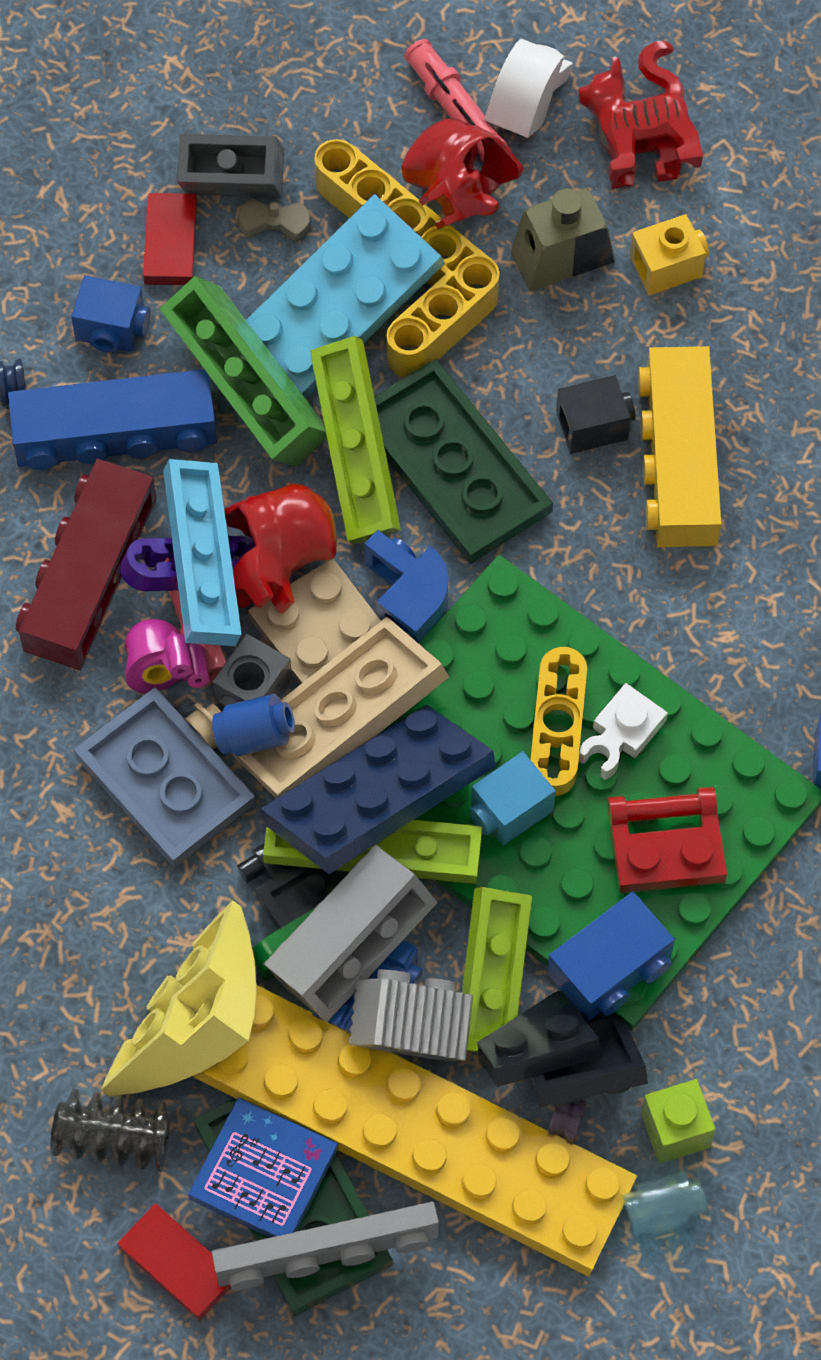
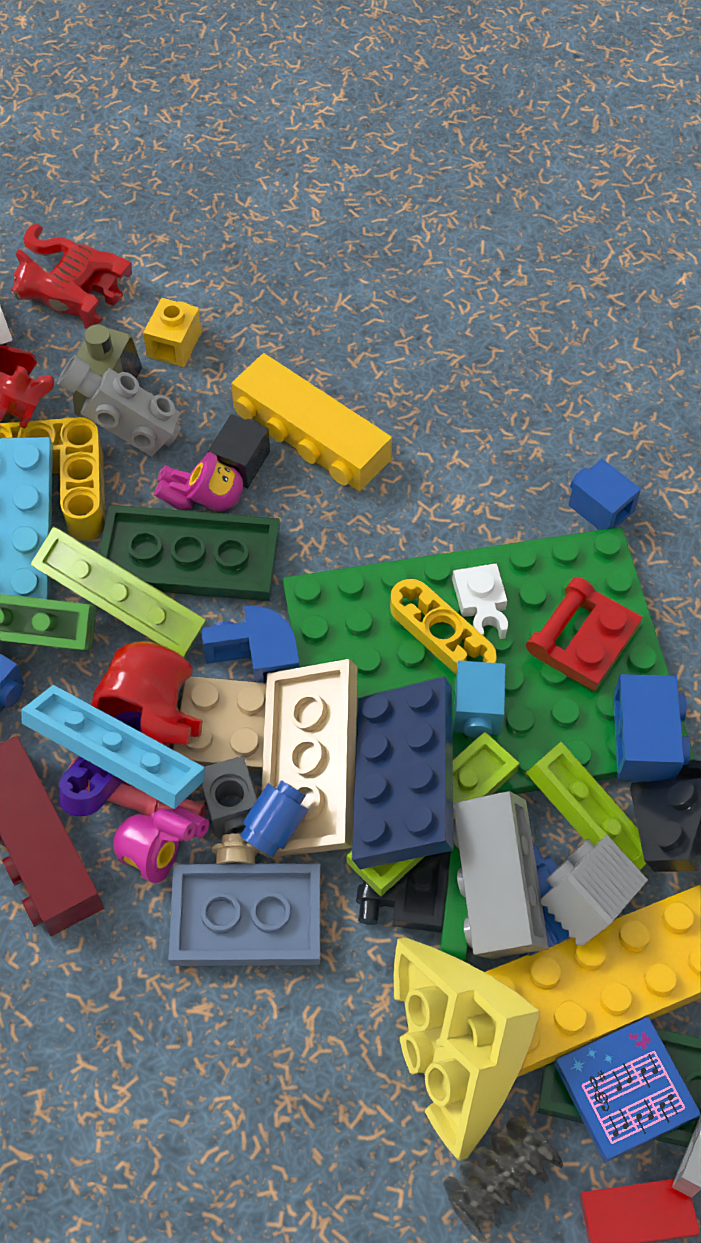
camera: 50 degrees left, 5 degrees down
none -> light grey brick [57,355,181,457]
none -> dark pink piece [154,452,243,512]

